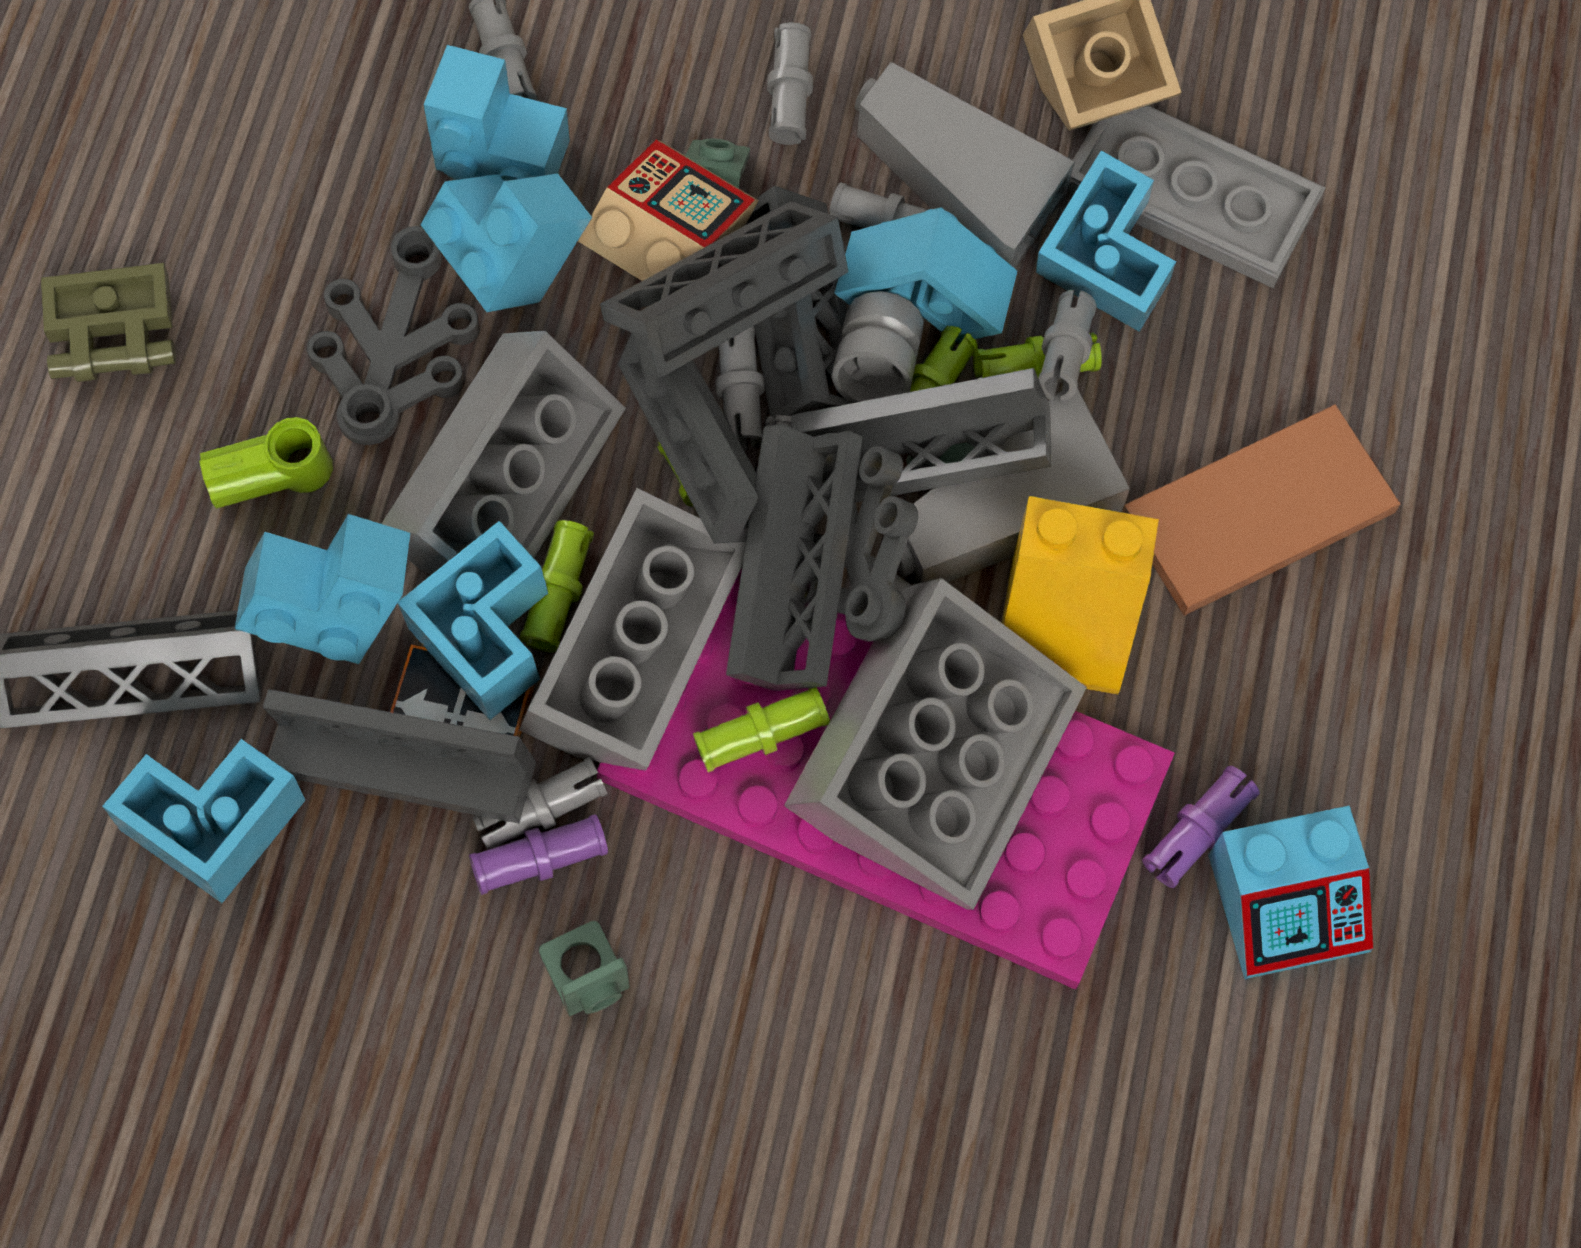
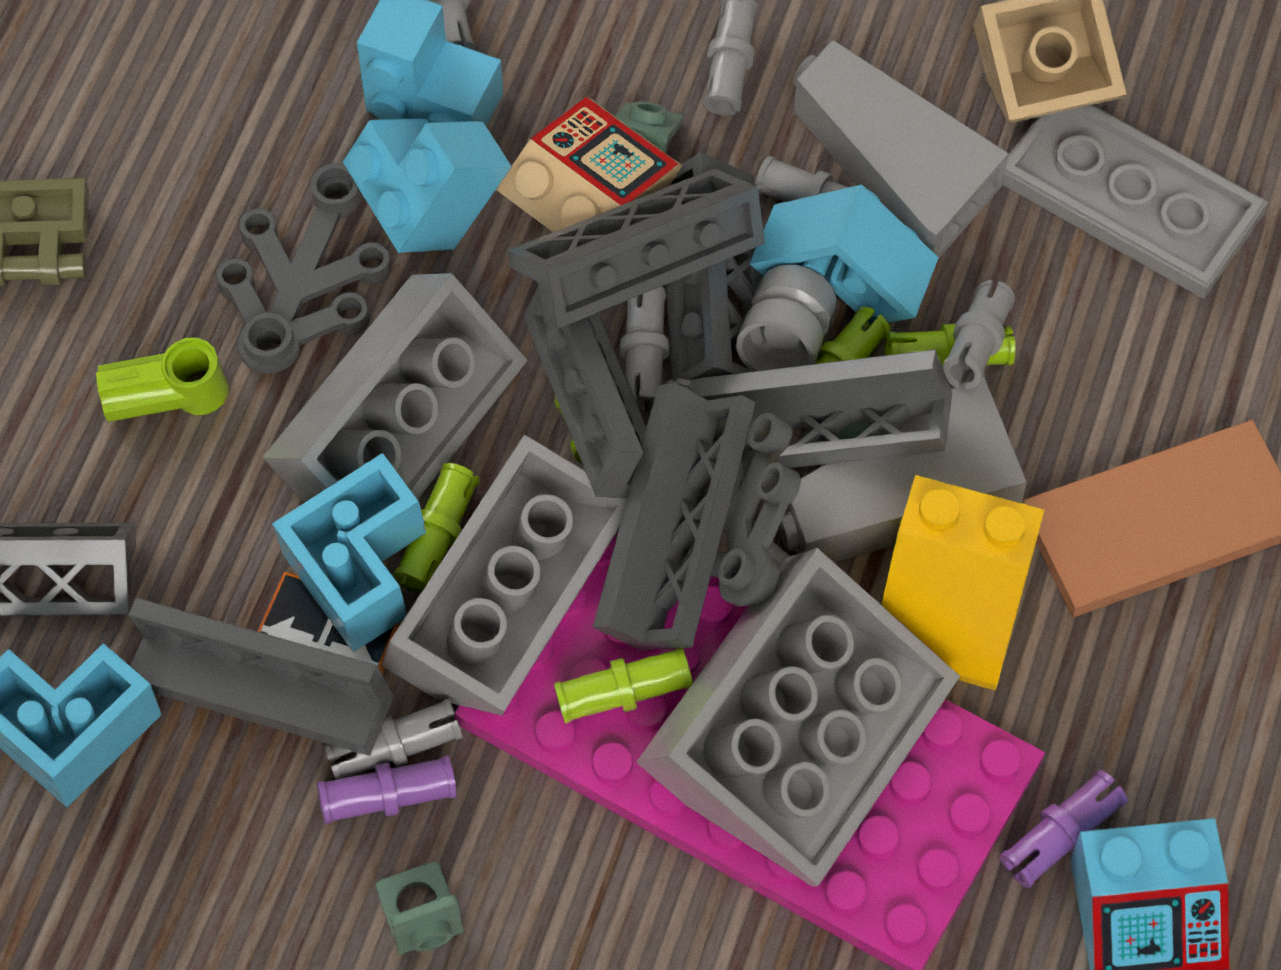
camera: 10 degrees right, 5 degrees down
medium azure brick [235,514,410,664] -> none
medium azure brick [1036,151,1176,332] -> none

